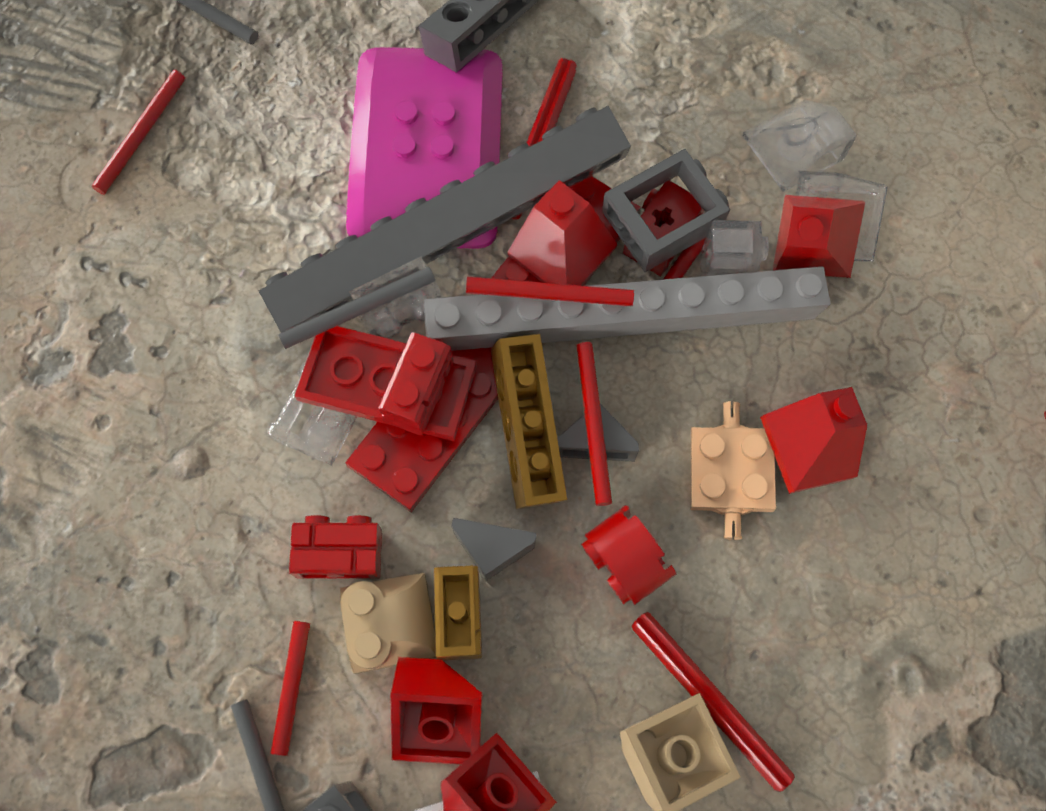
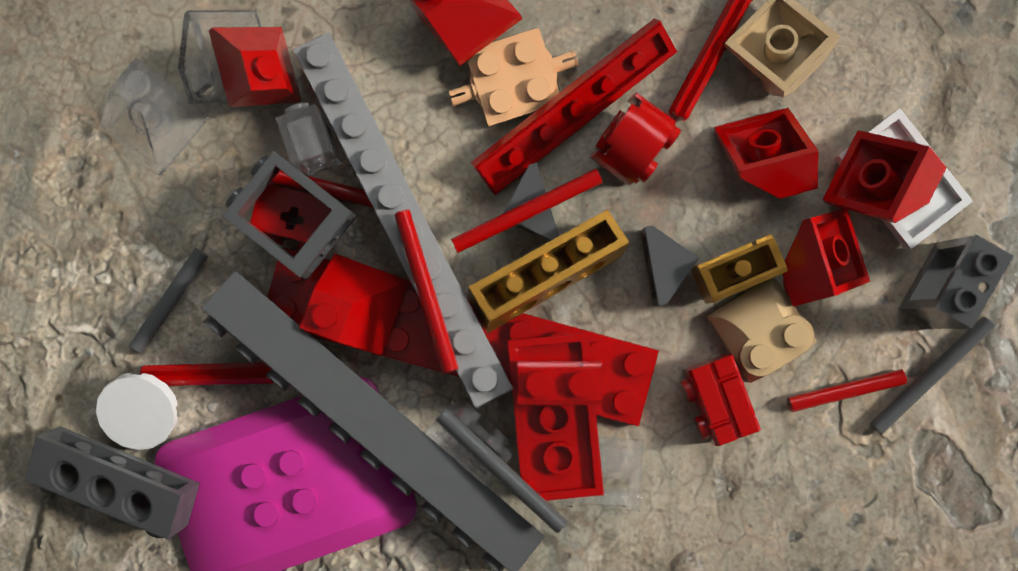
camera: 105 degrees left, 15 degrees up
none -> white tile [96,373,178,450]
none -> dark grey bar [129,248,209,353]
none -> red tile [470,18,677,195]
none -> red slope [714,108,819,199]

